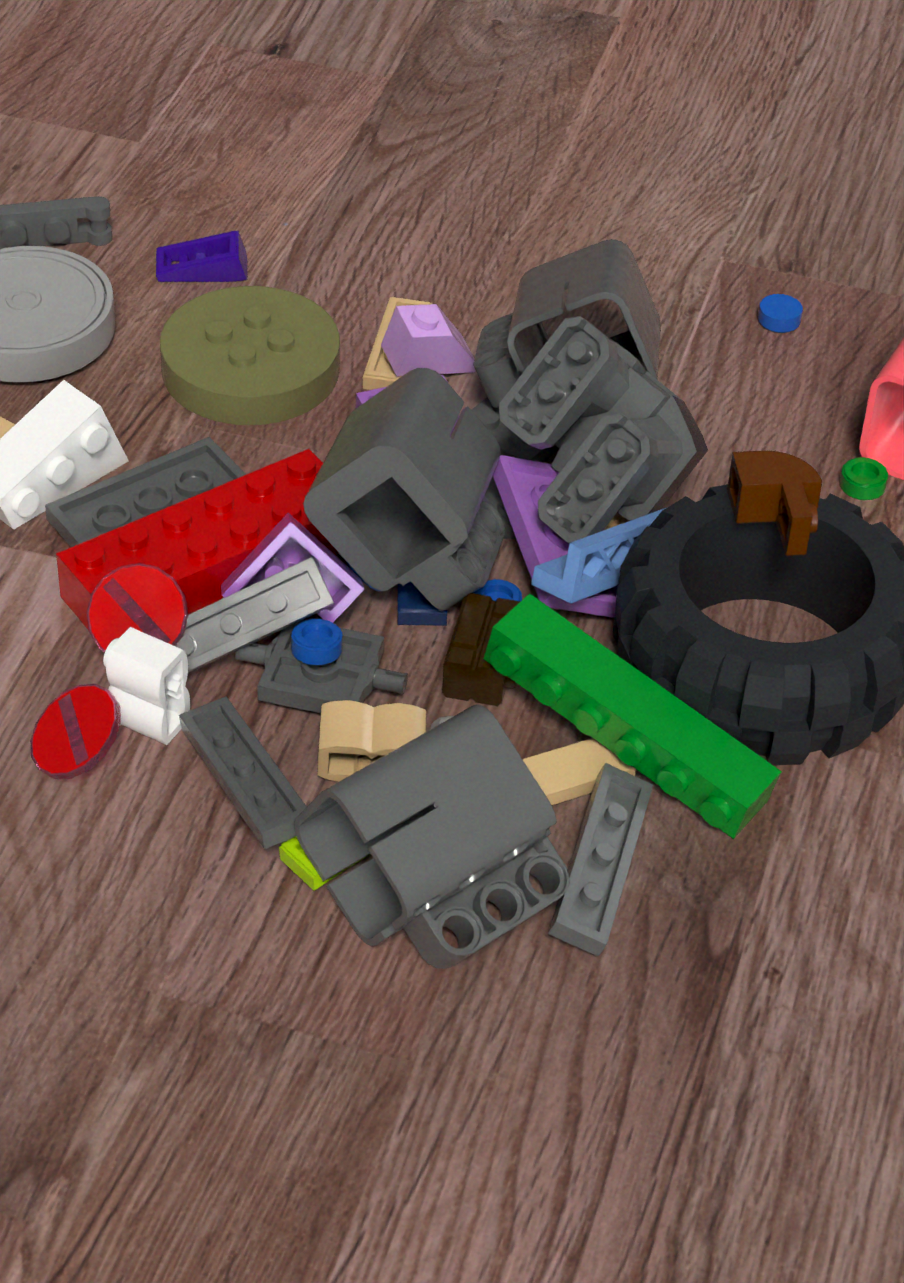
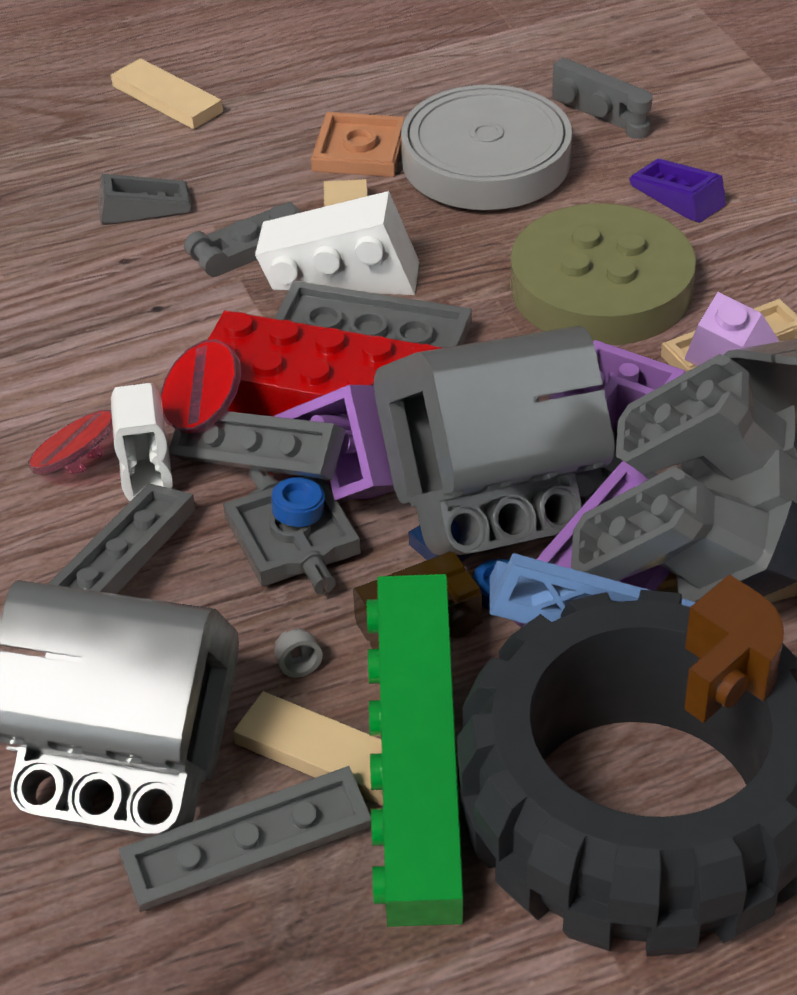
camera: 55 degrees right, 0 degrees up
tan brick [318,700,426,782] -> none

